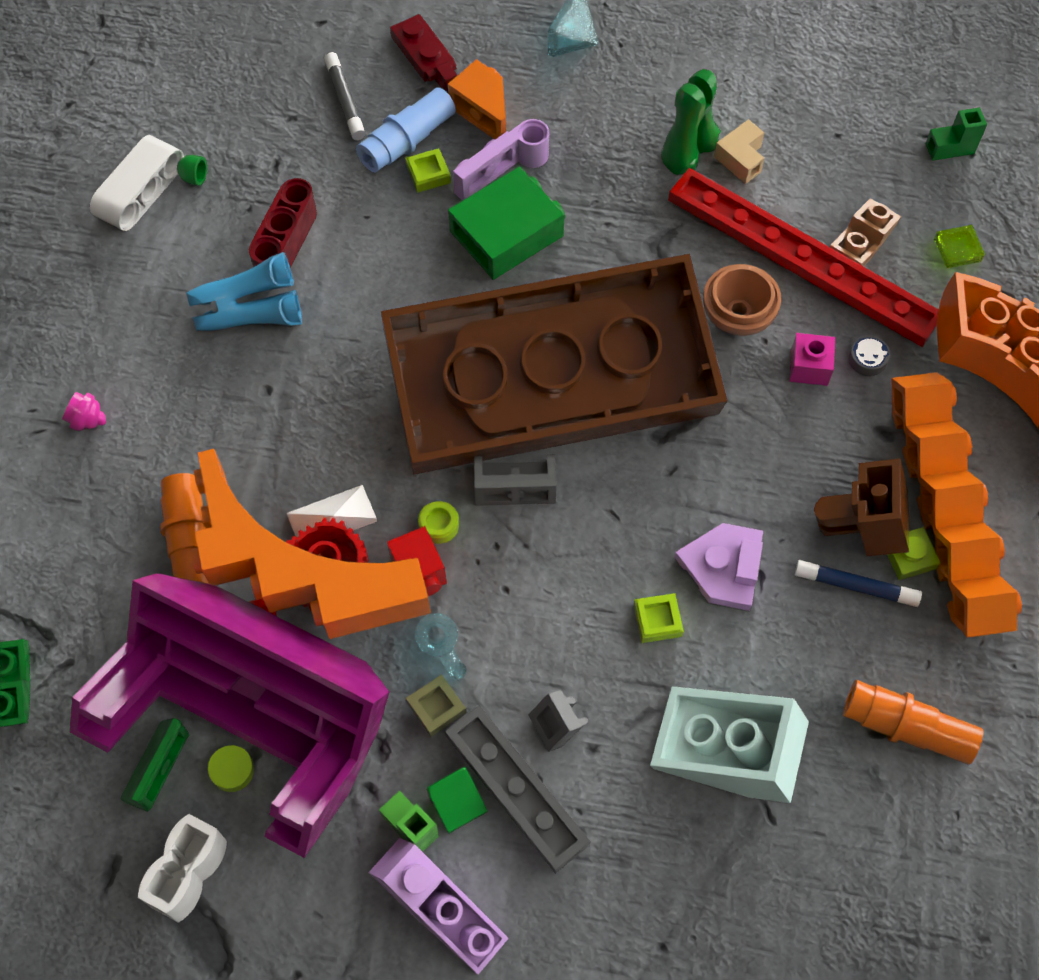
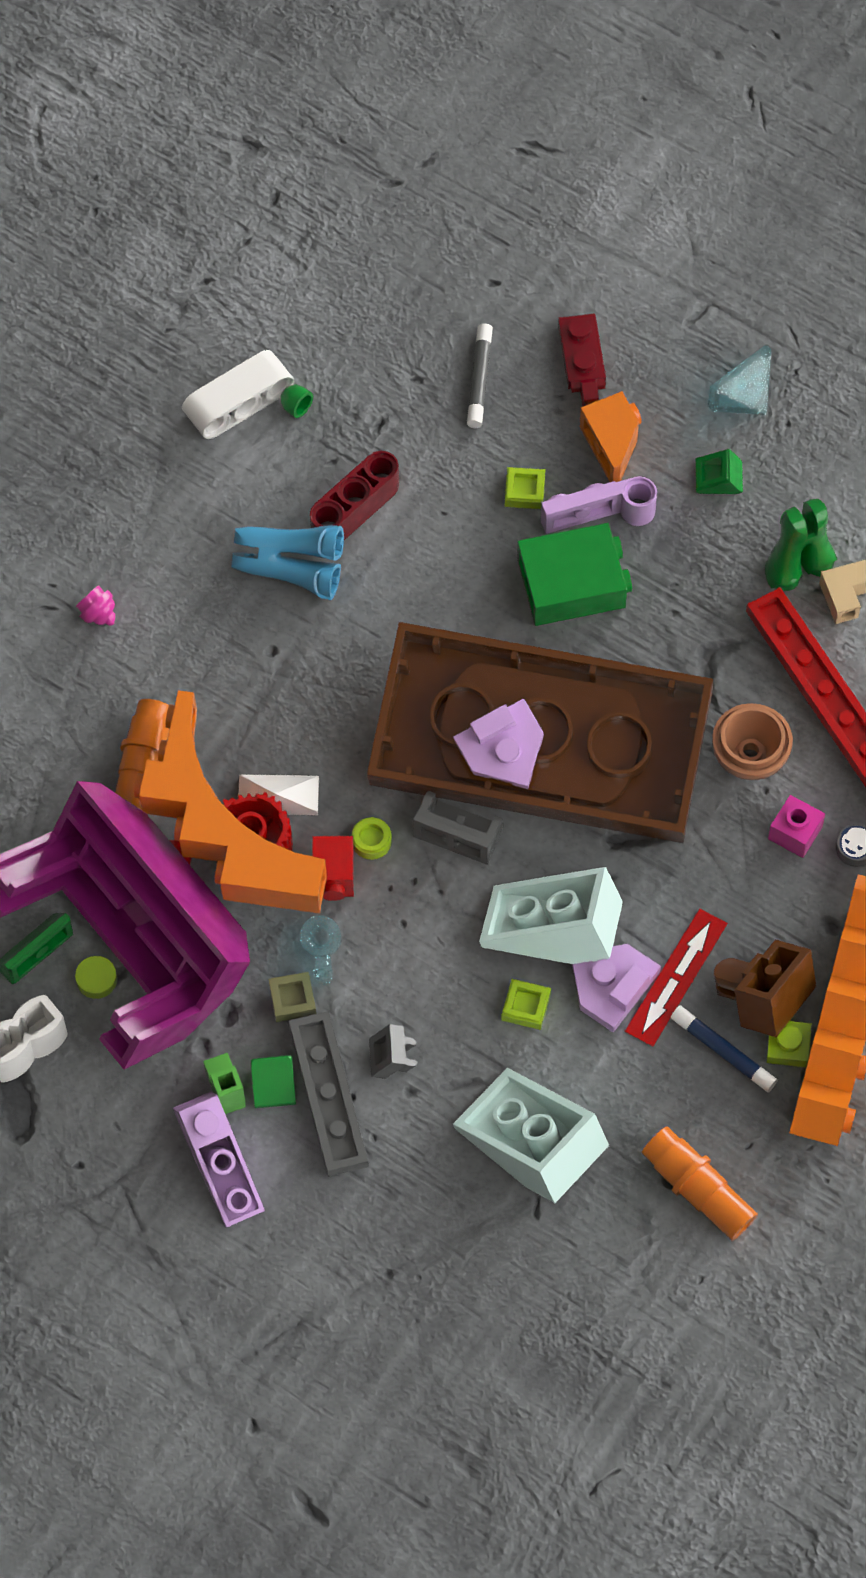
camera: 25 degrees right, 0 degrees up
light blue piece [356,87,456,173] -> none
none -> lavender plate [453,699,544,789]
none -> light aqua slope [479,867,623,964]
none -> red sticker [625,909,728,1047]
none -> green slope [695,449,743,494]

